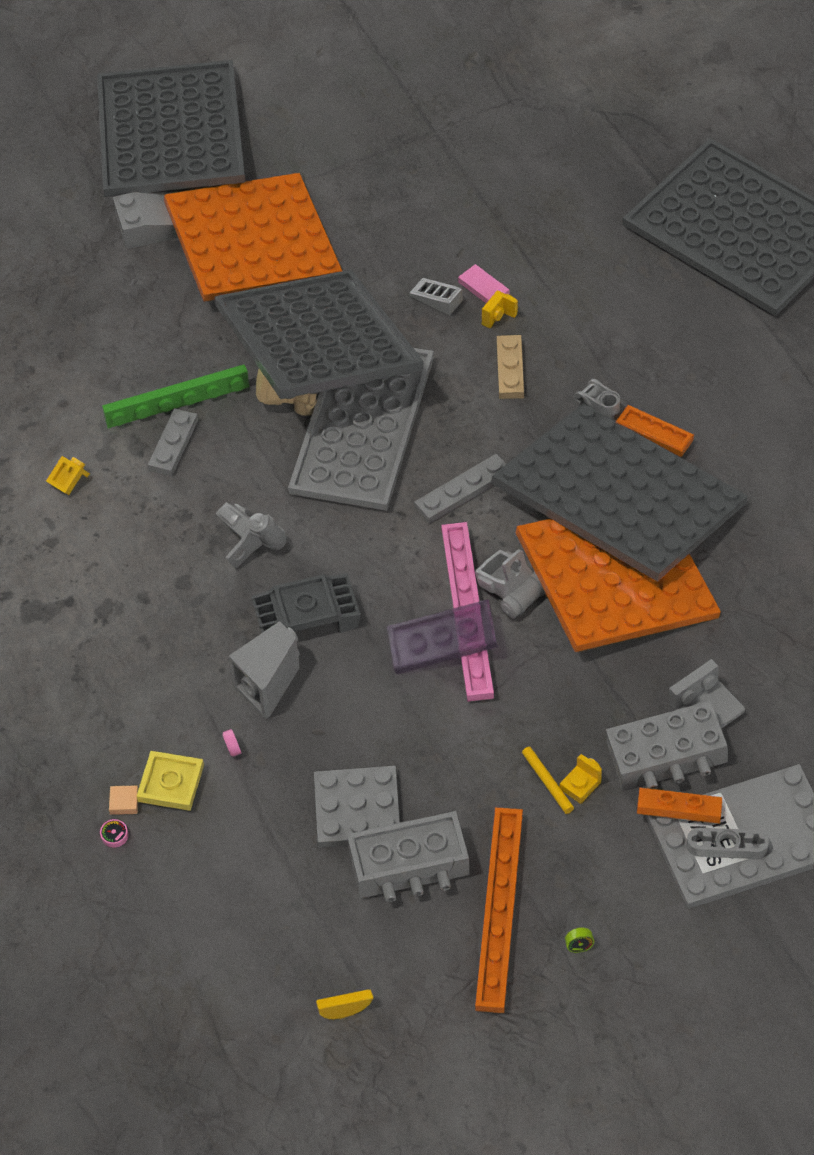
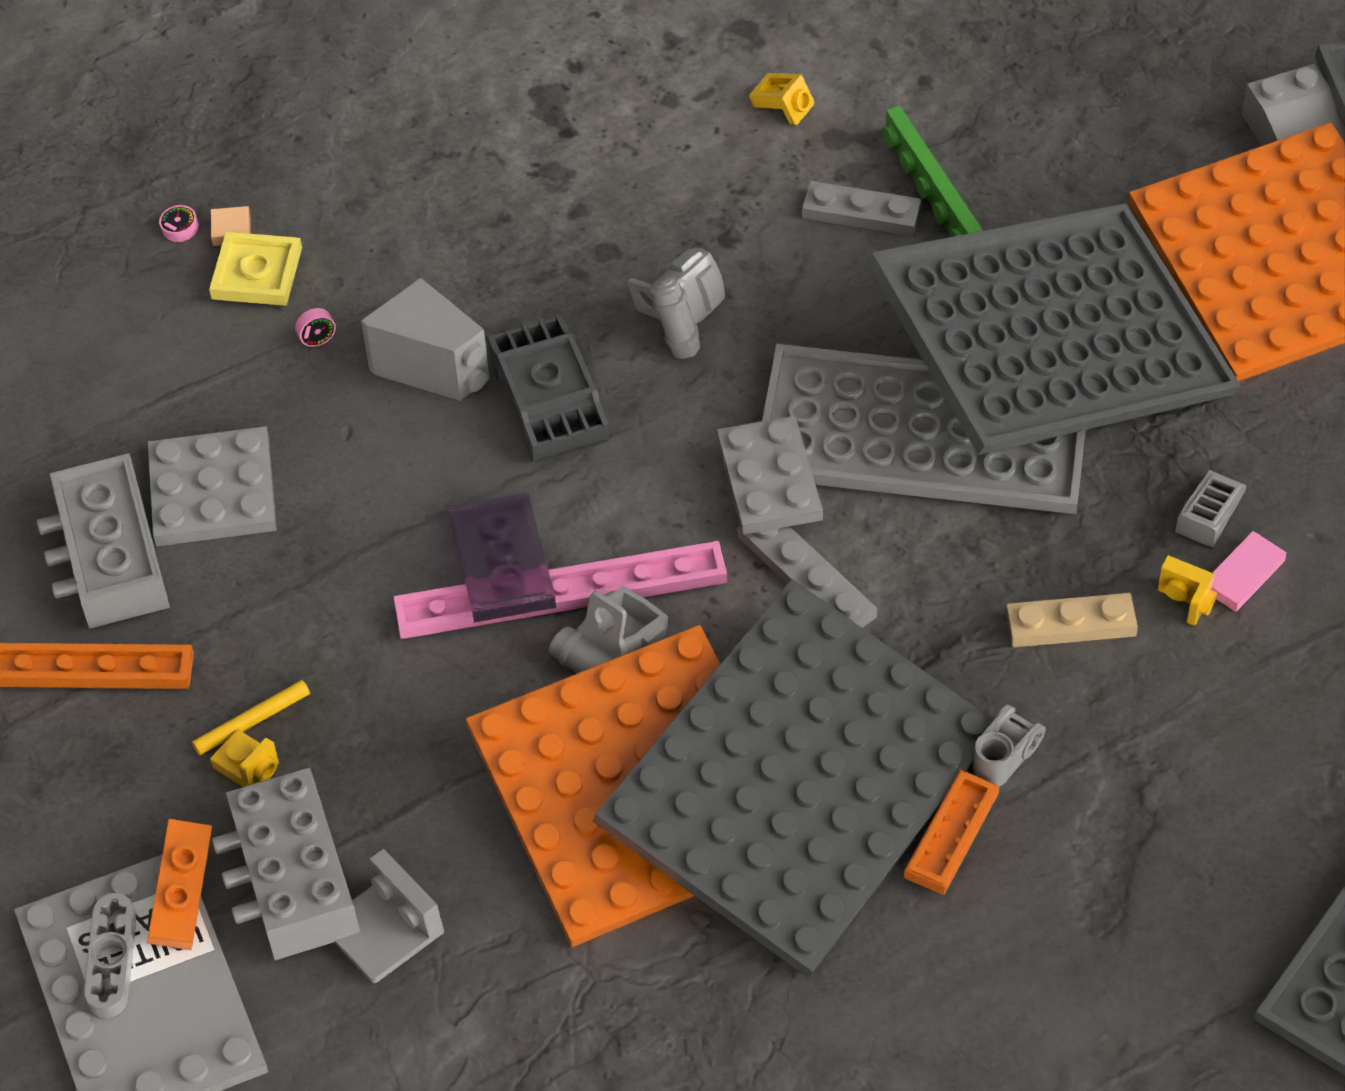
camera: 85 degrees right, 0 degrees up
none -> light grey plate [717,415,823,535]

